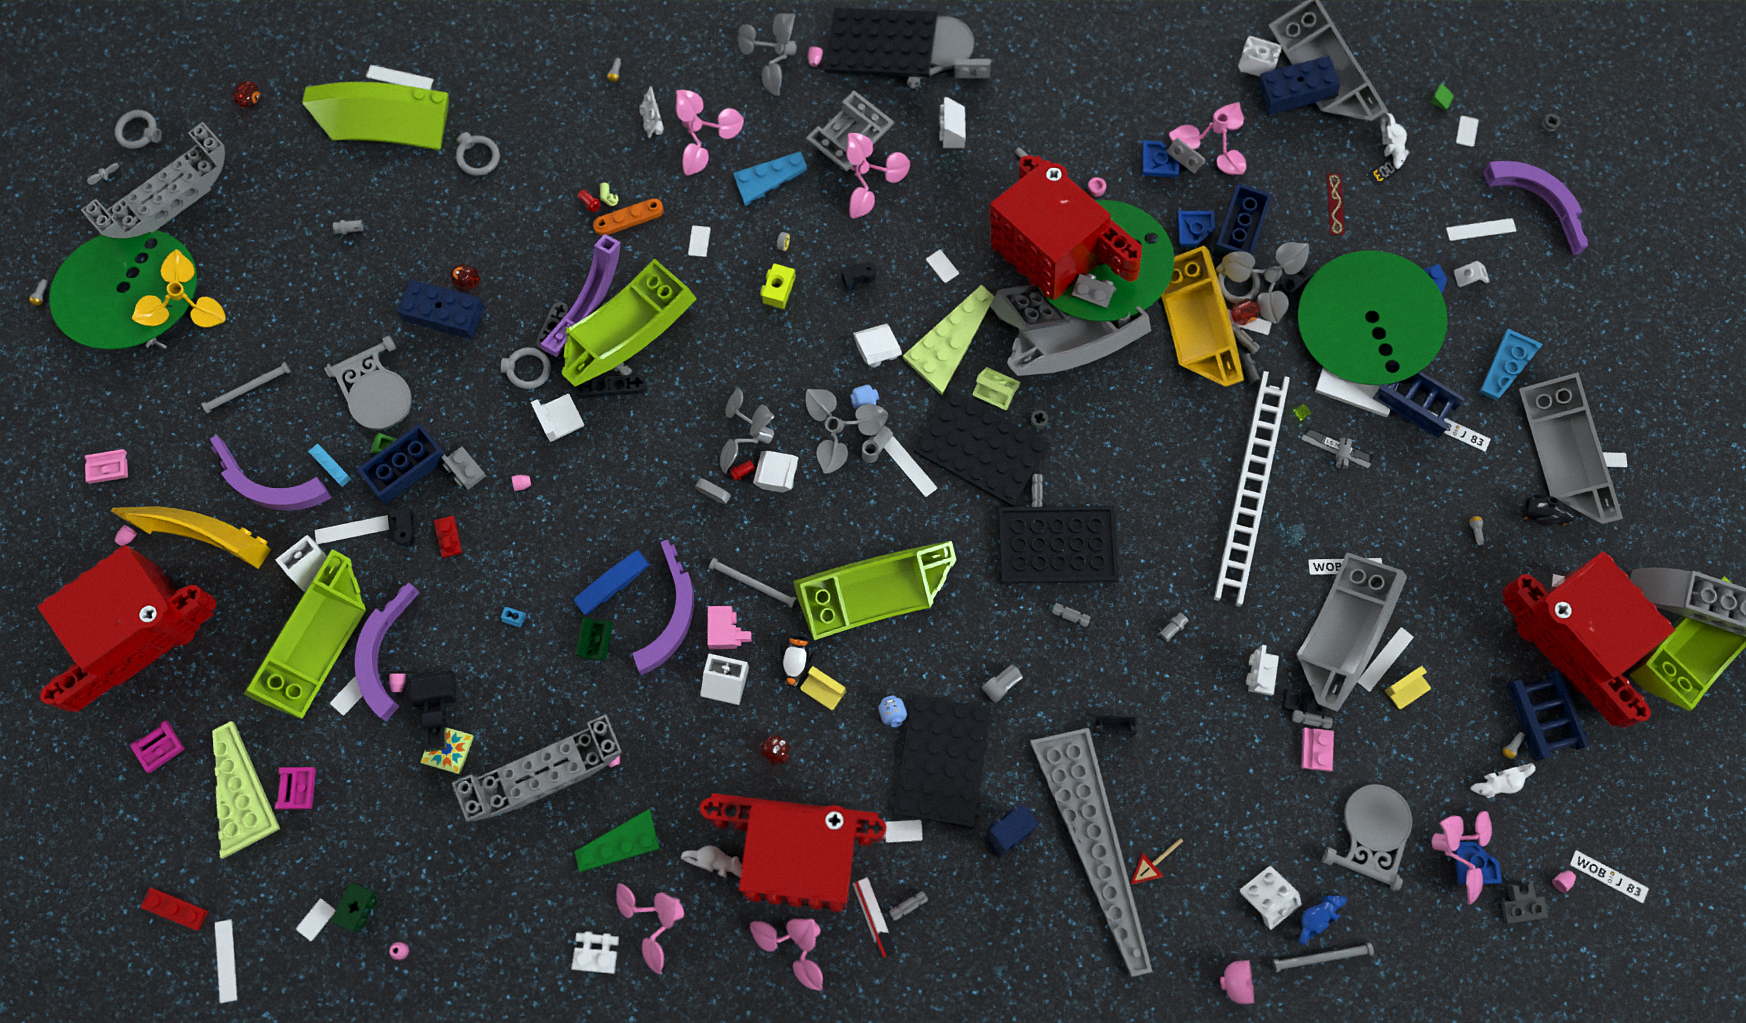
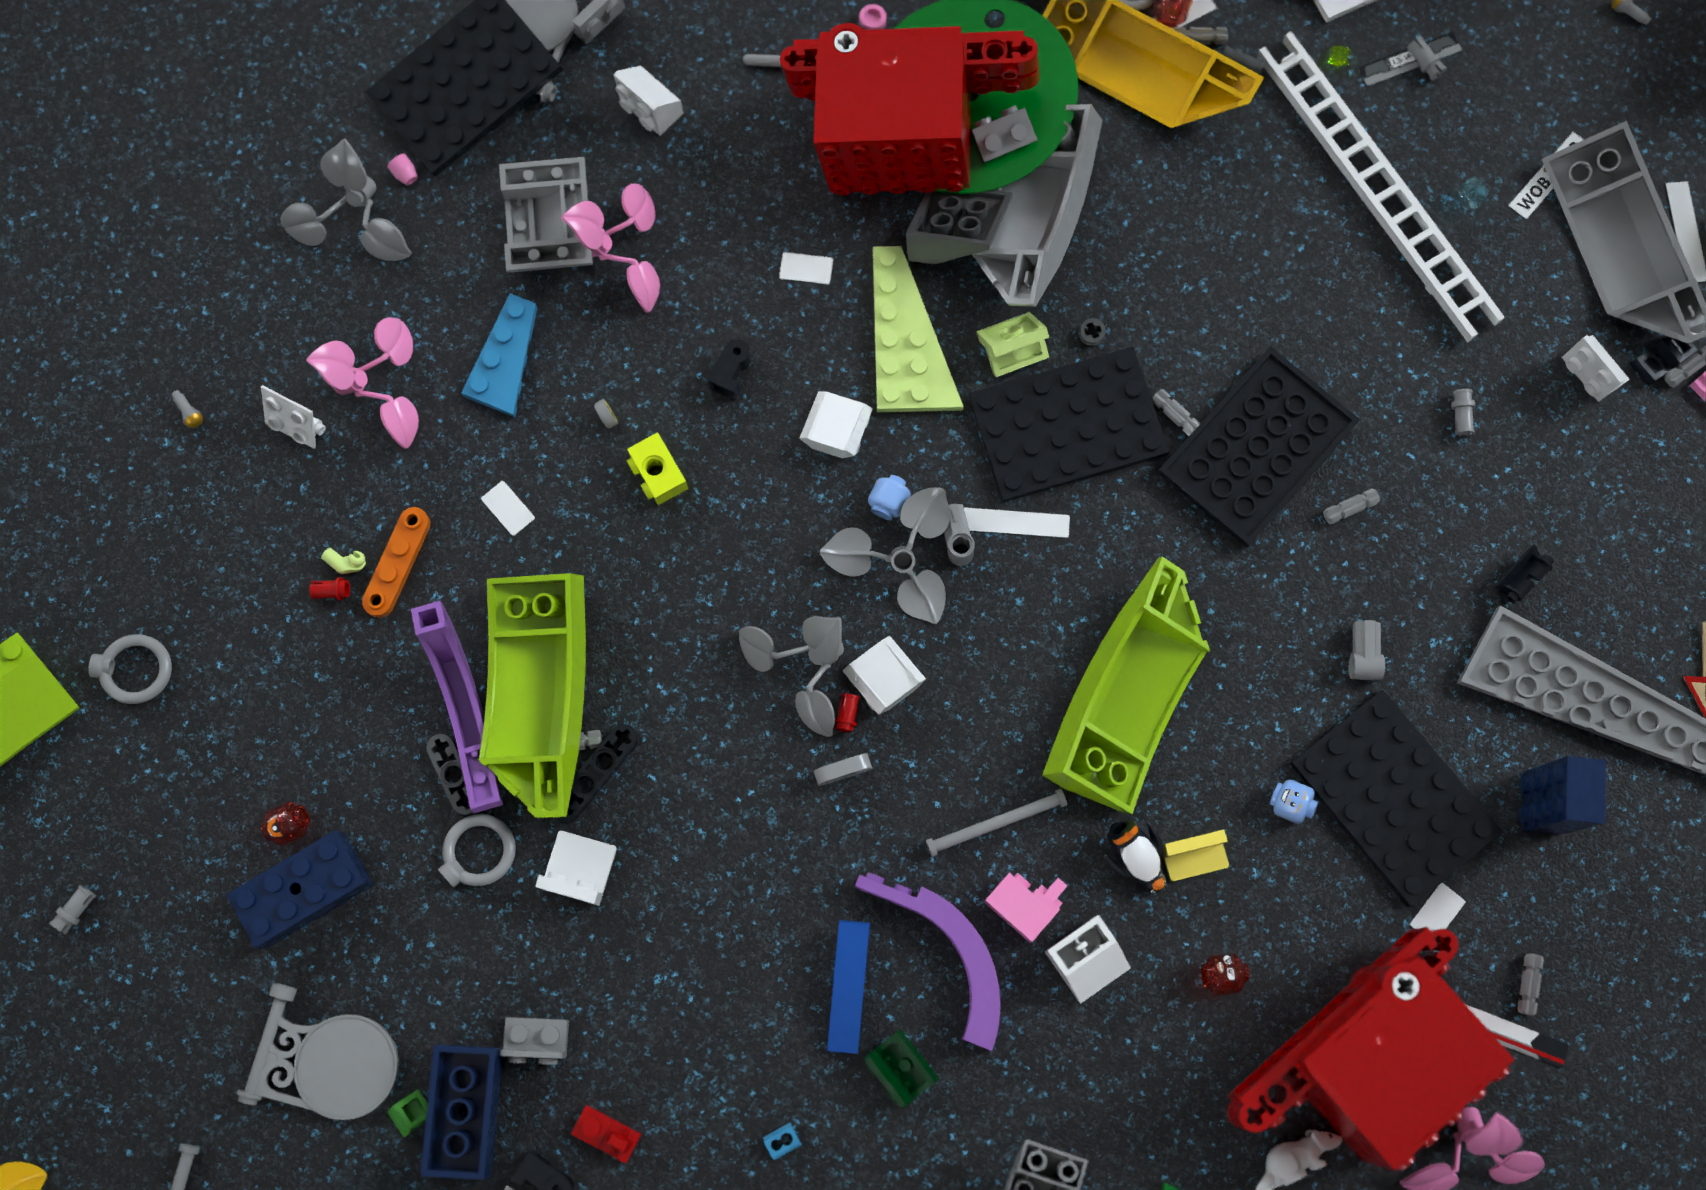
camera: 45 degrees left, 5 degrees up
bright pink hose [511,475,531,491] -> none

